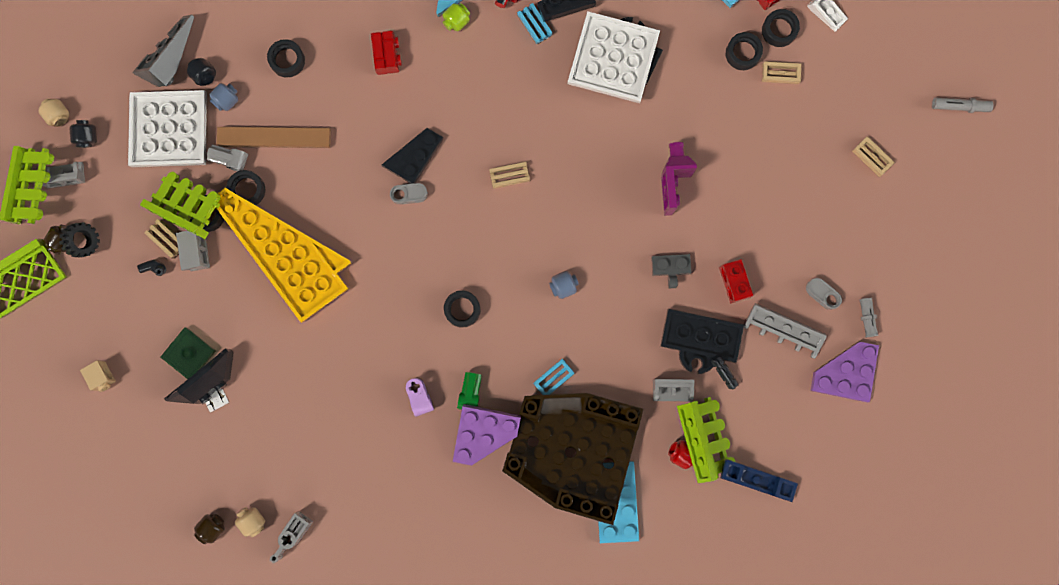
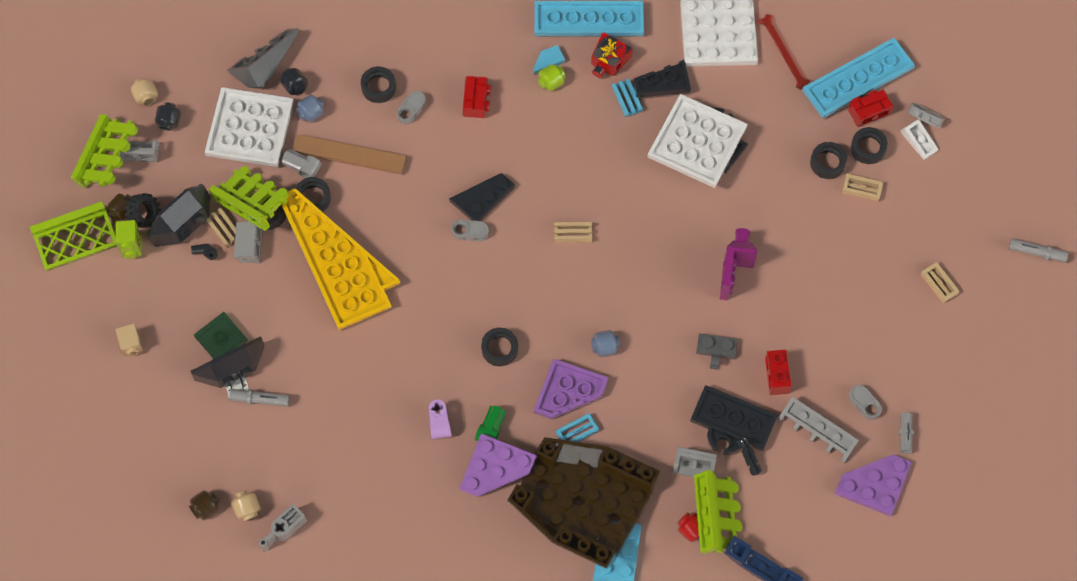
camera: 10 degrees right, 15 degrees down
none -> lime brick [116,220,142,259]
none -> black wedge [147,184,211,247]
none -> light grey pin [229,389,290,407]
none -> light grey piece [397,91,426,125]
none -> medium lavender plate [533,359,609,419]

